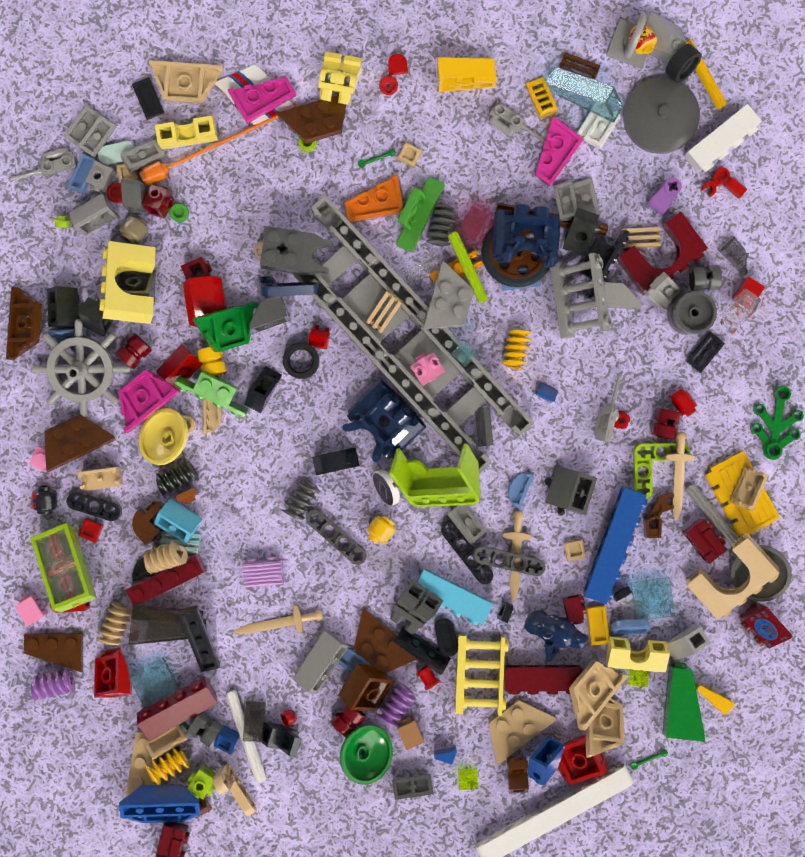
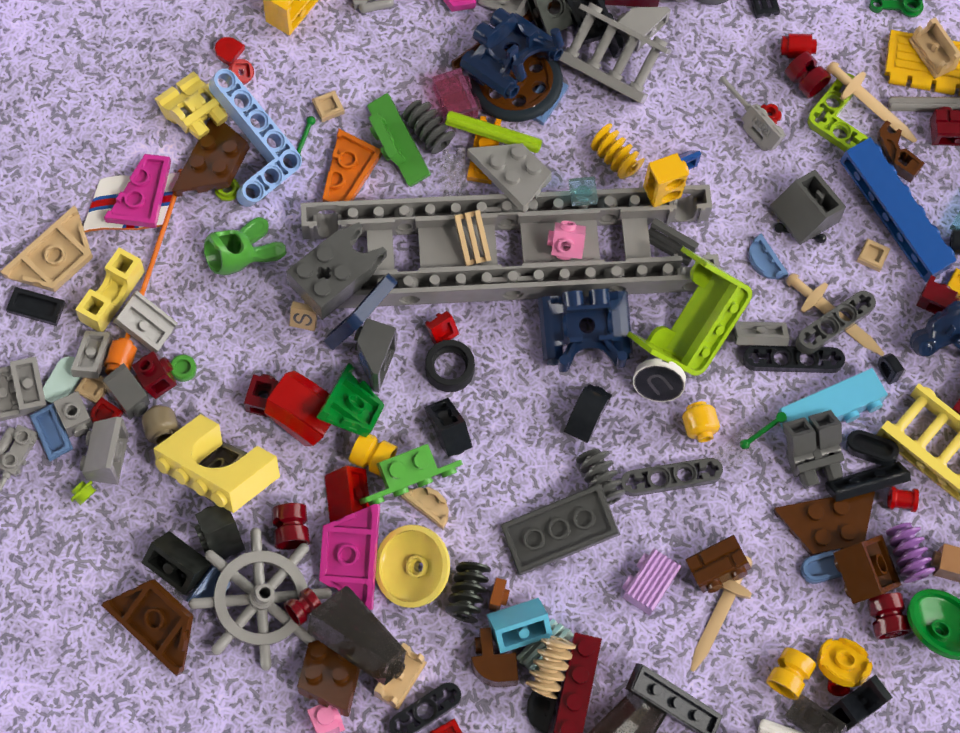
camera: 55 degrees left, 20 degrees down
light grey brick [293,631,349,694] -> none
none -> light grey plate [113,291,178,353]
none -> bright green piece [204,217,287,276]
none -> light blue beam [209,69,302,207]
none -> dark red wheel [284,587,323,626]
none -> clear smoke slope [307,586,406,685]
none -> dark grey tile [500,483,621,575]
none -> yellow brick [643,153,689,208]
none -> reddish brown brick [685,535,752,593]
none -> green hinge [740,412,787,449]
none -> yellow wheel [766,647,816,700]
none -> yellow tile [816,638,873,687]

